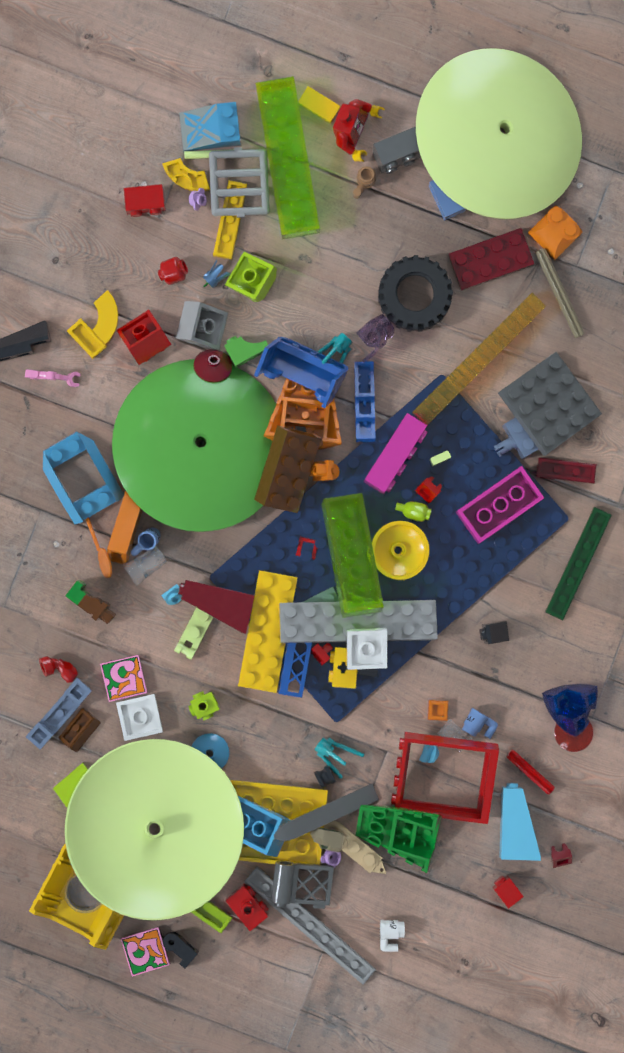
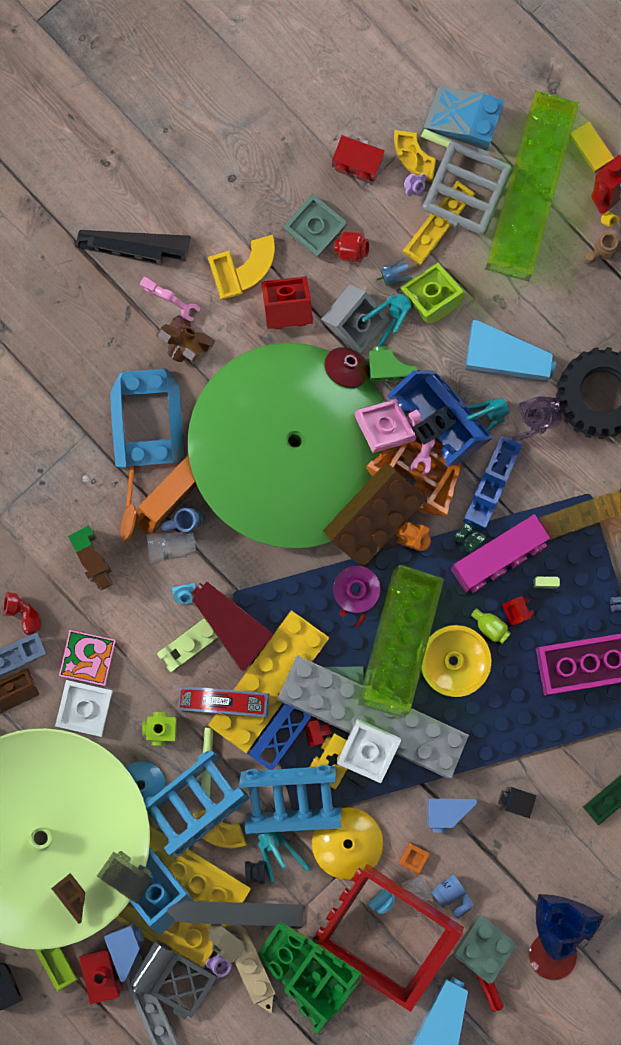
camera: 20 degrees right, 5 degrees down
none -> reddish brown tile [51,873,86,924]
none -> clear smoke brick [96,851,153,904]
none -> medium blue slope [104,923,144,982]
none -> dark azure fence [144,750,250,858]
none -> reddish brown plant [157,315,215,362]
none -> slope [178,687,270,717]
none -> yellow tile [192,809,247,848]
none -> yellowish green bar [201,728,214,798]
none -> dark azure fence [239,765,342,834]
none -> sand green plate [283,193,347,258]
none -> yellow dish [312,808,383,880]
none -> magenta dish [333,566,380,613]
none -> bright pink tile [354,399,416,453]
none -> teal plant [362,294,412,347]
none -> bright pink piece [407,409,435,476]
none -> black leg [413,405,456,445]
none -> medium blue slope [427,799,476,833]
none -> sand green plate [452,915,517,984]
none -> clear green wheel [453,521,486,554]
none -> medium azure slope [465,320,556,381]

